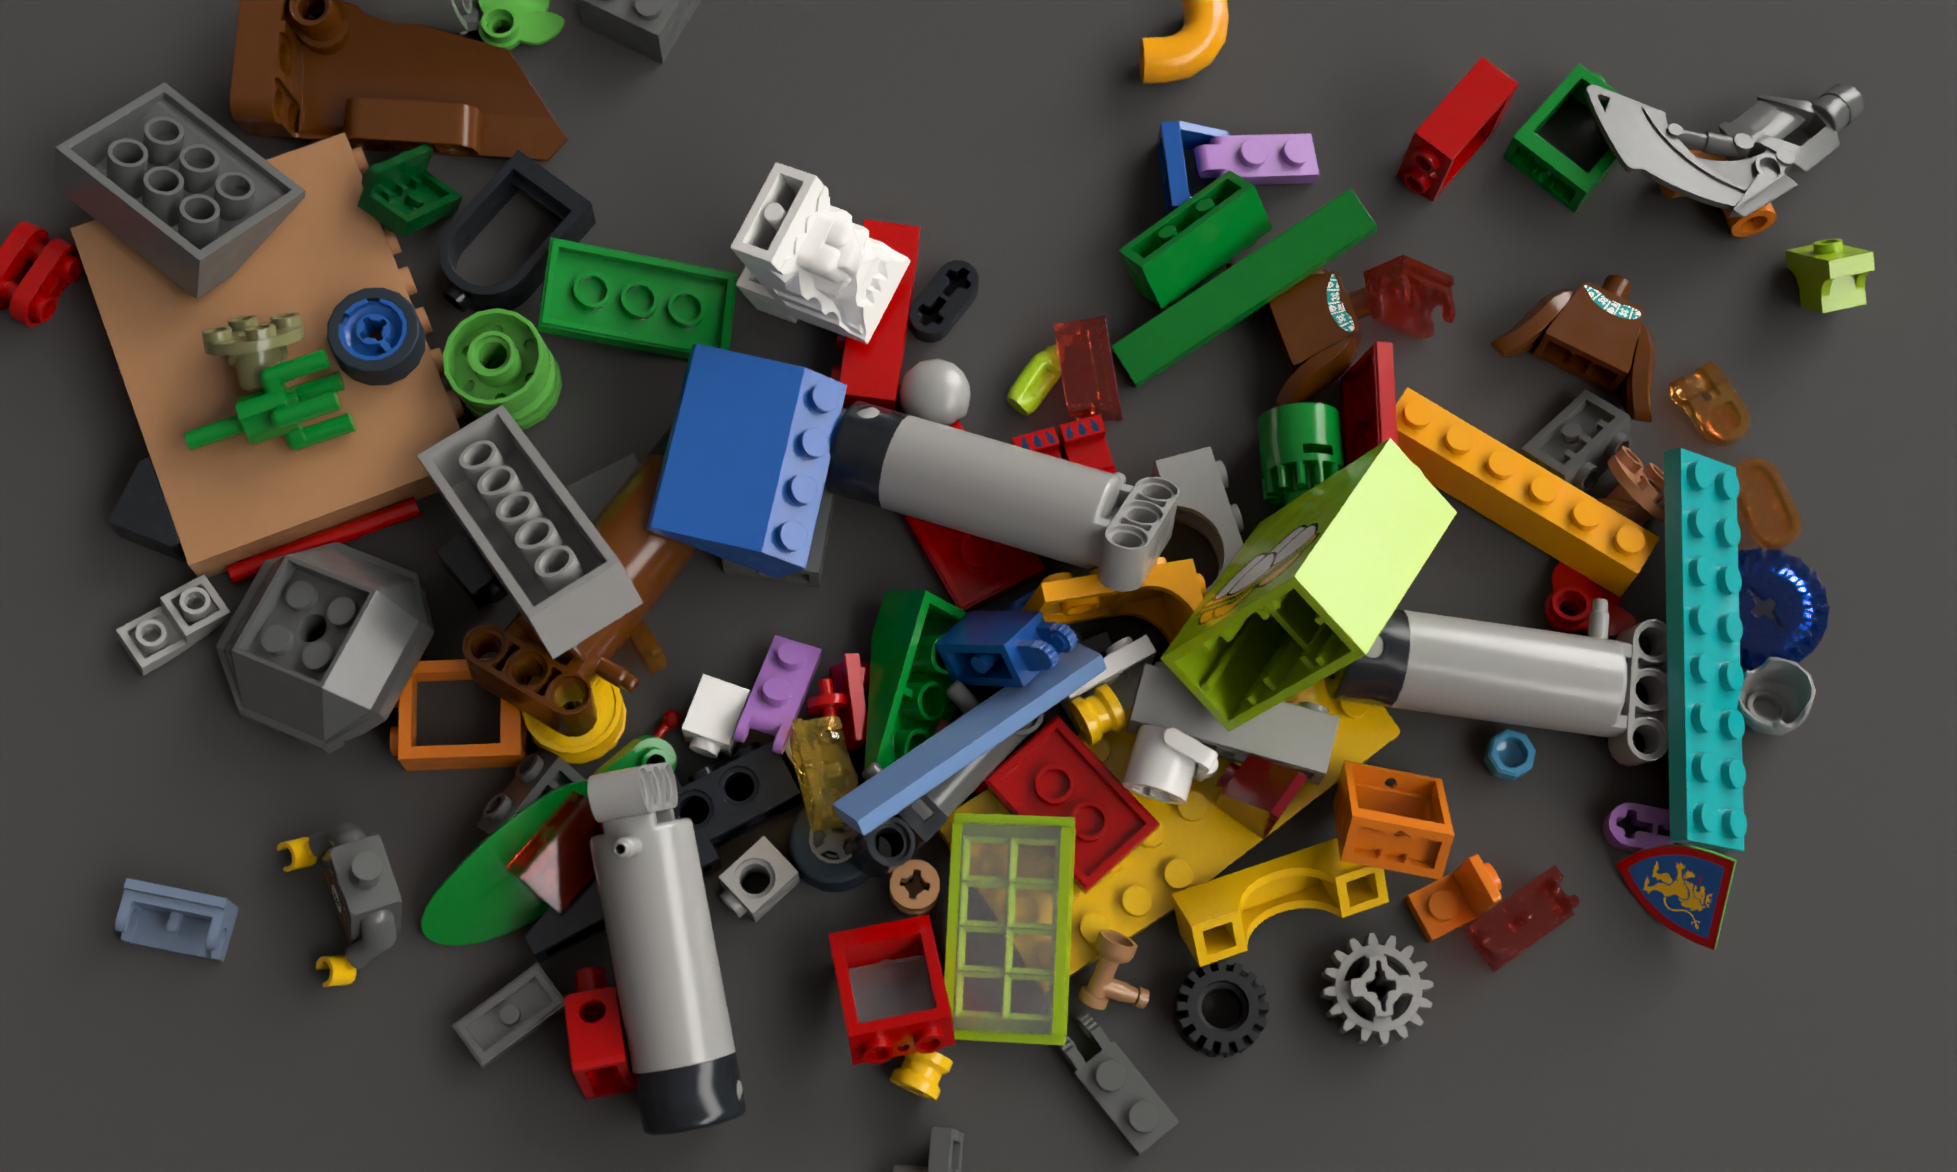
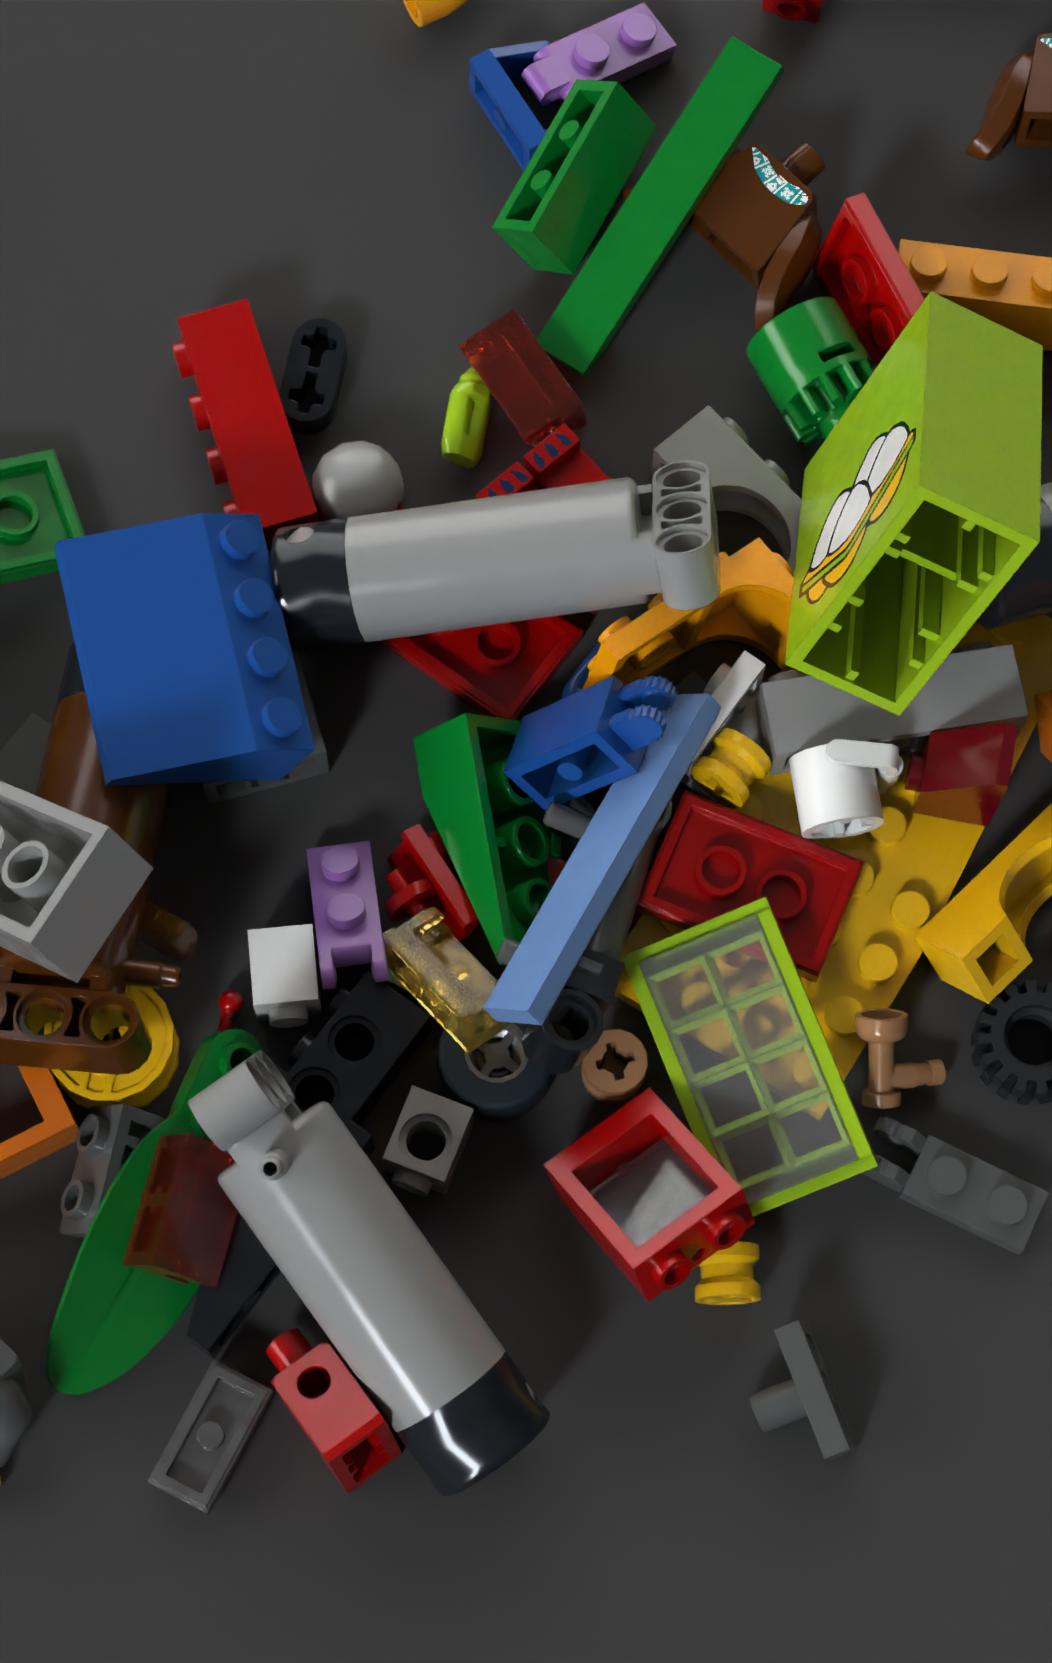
camera: 20 degrees left, 0 degrees up
white brick [730,162,911,344] -> none
clear red hinge [1363,254,1456,340] -> none

